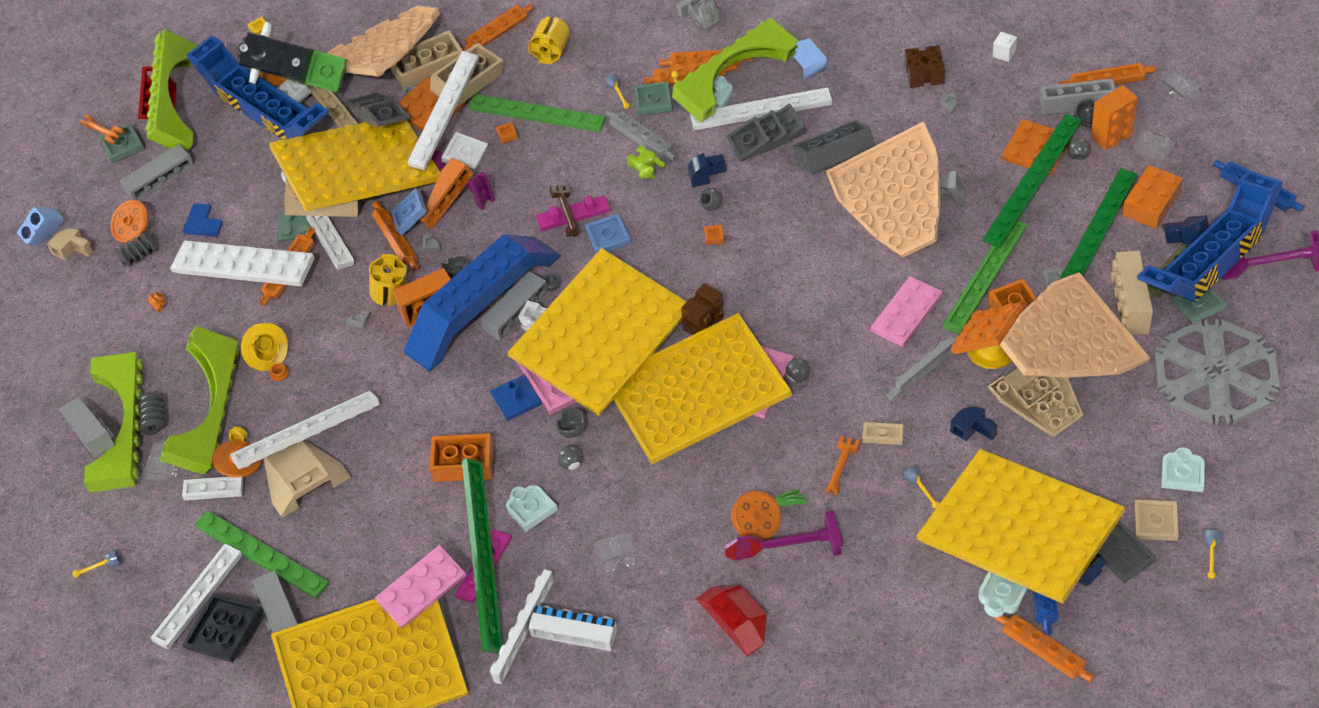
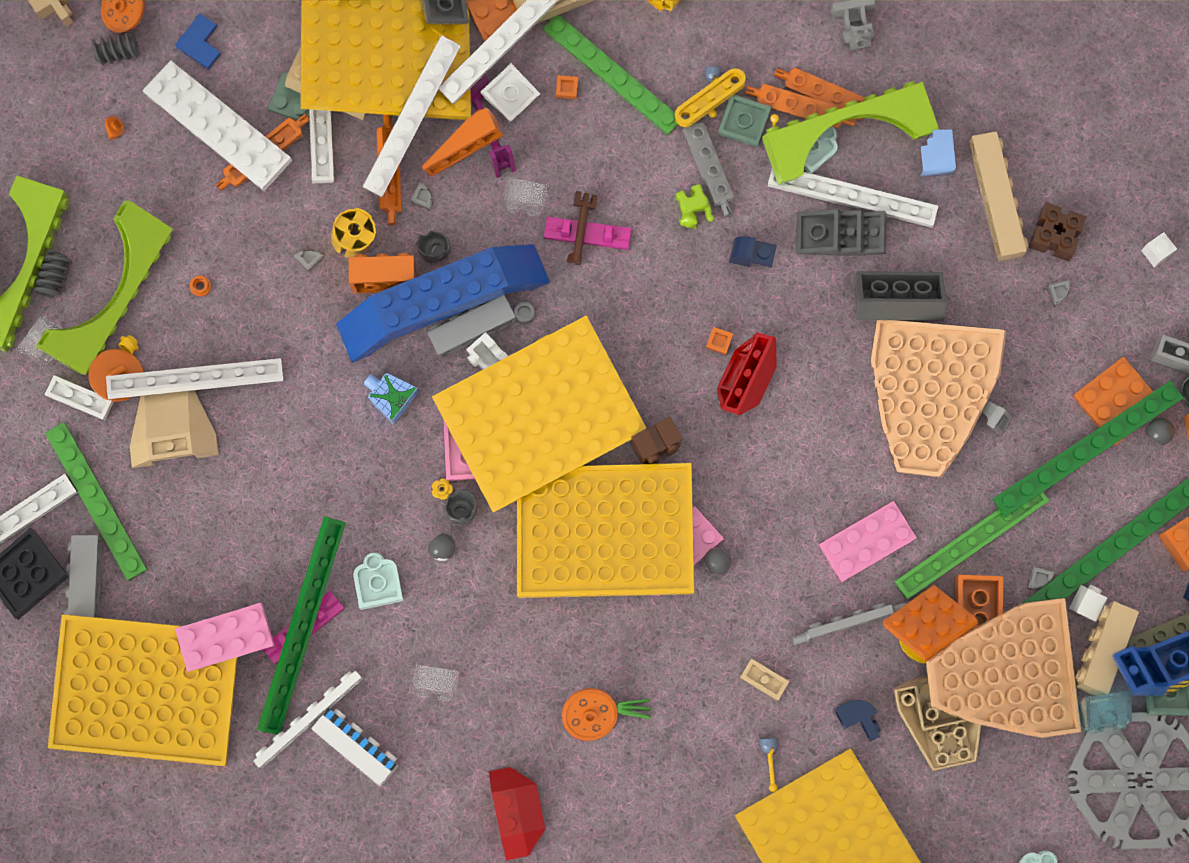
camera: 20 degrees right, 25 degrees up
yellow hat [241,323,288,371] -> none
medium blue plate [391,188,427,235] -> none
orange brick [429,433,494,482] -> none
blue tile [490,375,542,421] -> none
medium blue plate [584,214,631,253] -> none
dark grey piece [699,188,722,211] -> none
magenta piece [724,510,843,561] -> none
orange hinge [826,436,861,496] -> none
none -> white plate [362,36,460,197]
none -> torso [364,373,419,425]
none -> yellow plate [432,478,453,500]
none -> clear brick [502,177,550,217]
none -> yellow plate [675,69,746,127]
none -> red wedge [717,332,777,415]
none -> tan brick [969,131,1028,262]
none -> white brick [1069,585,1107,622]
none -> clear light blue slope [1078,691,1132,734]

